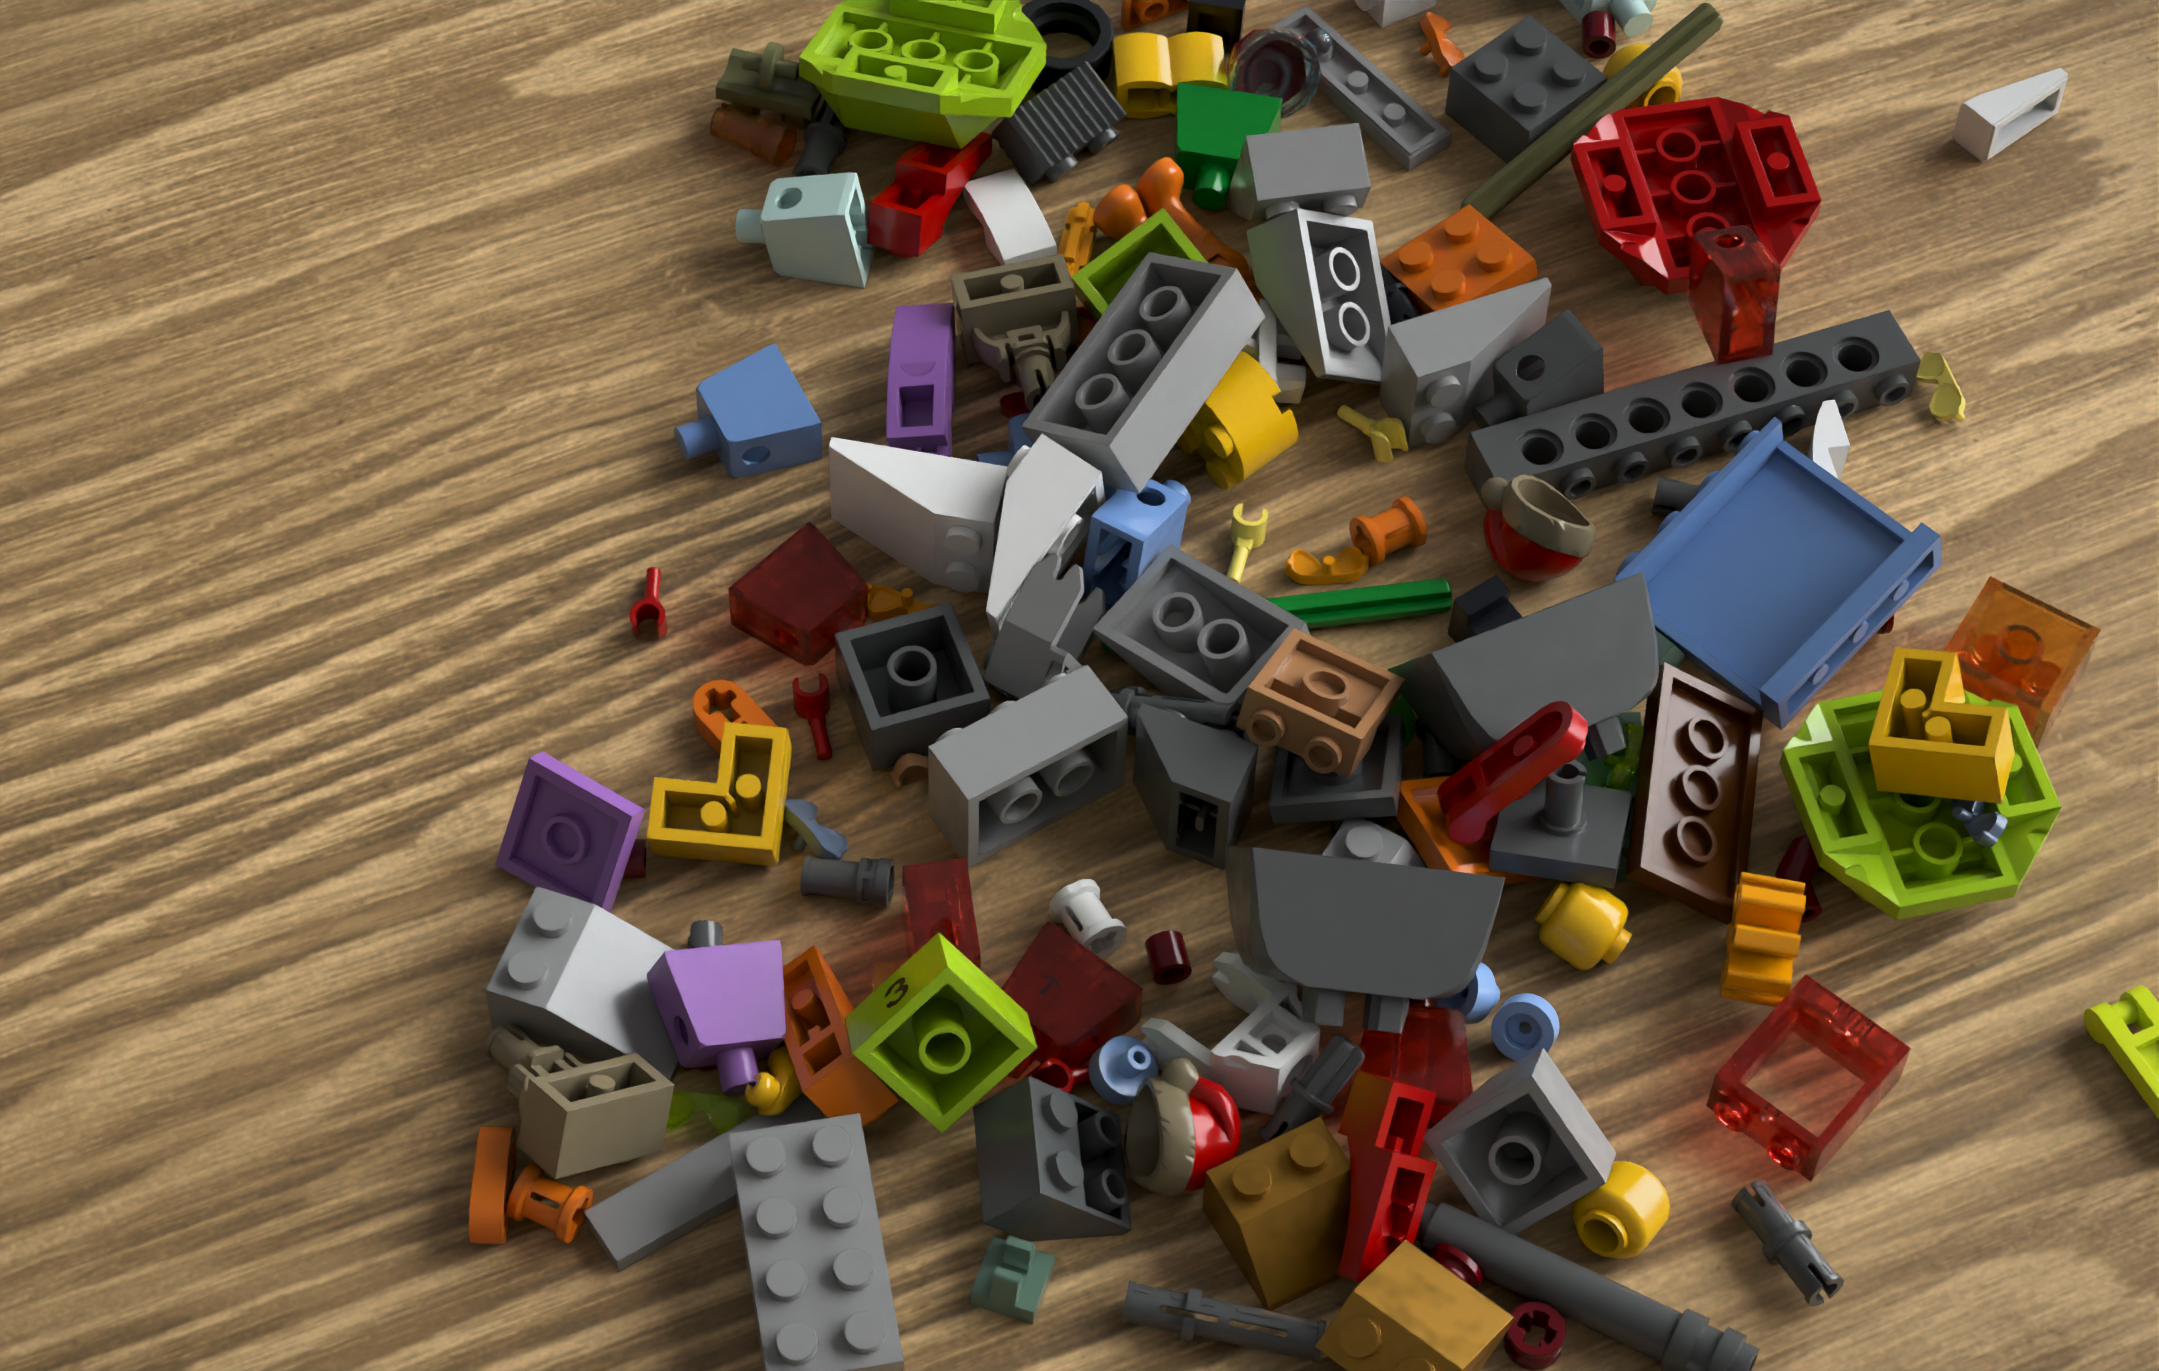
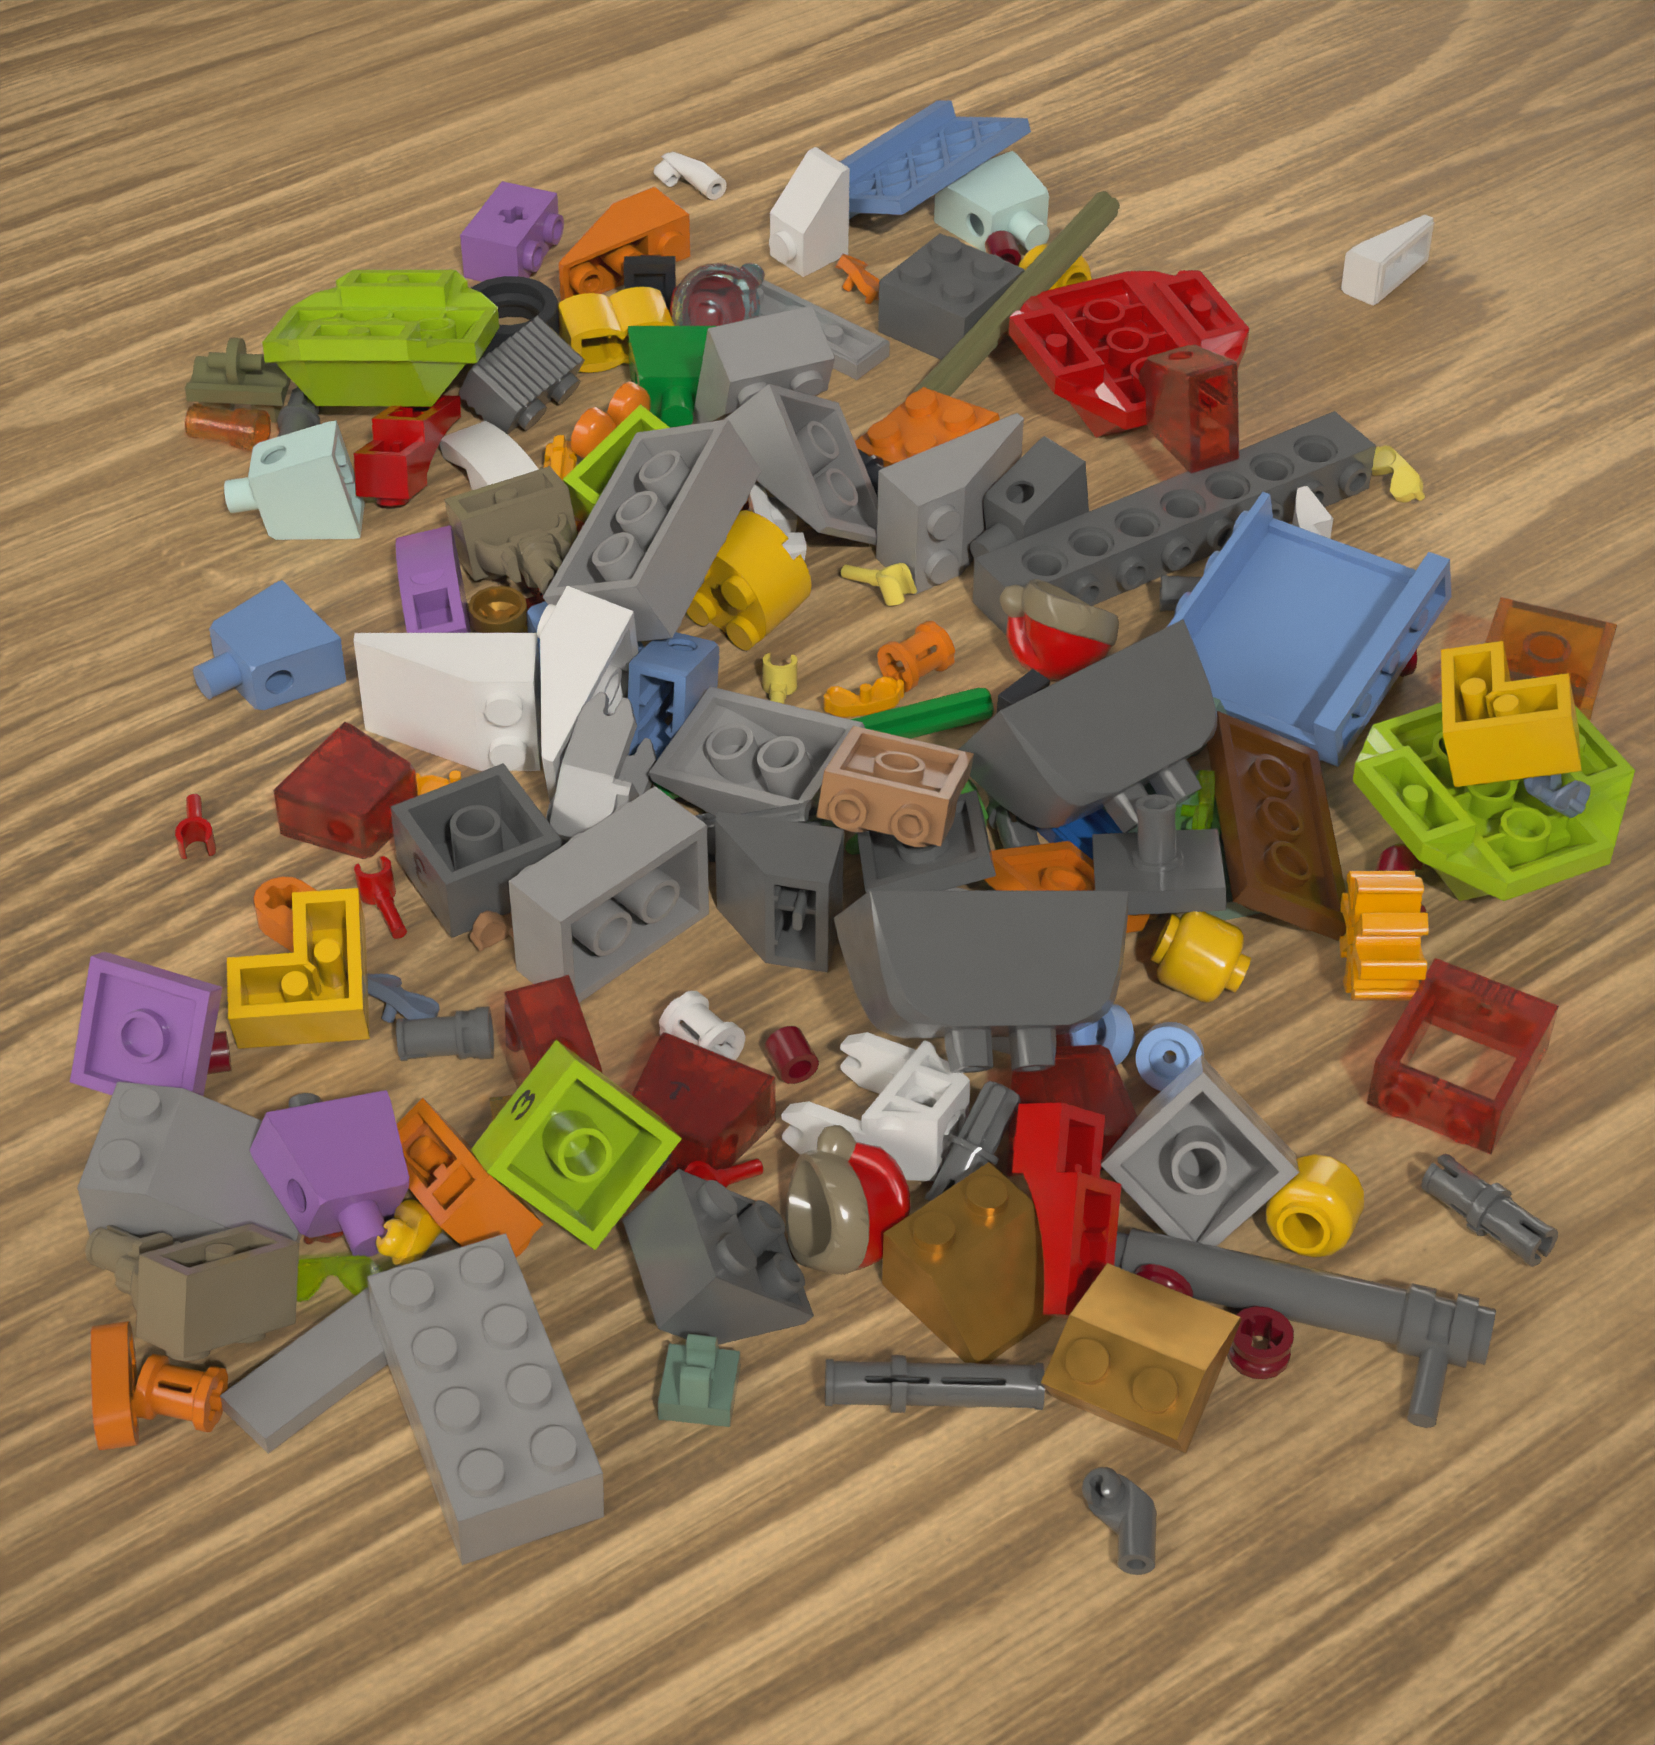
camera: 10 degrees left, 10 degrees down
light blue tile [1088,1036,1158,1105] -> none
red plate [1437,701,1588,845] -> none
none -> pearl gold wheel [468,586,528,633]

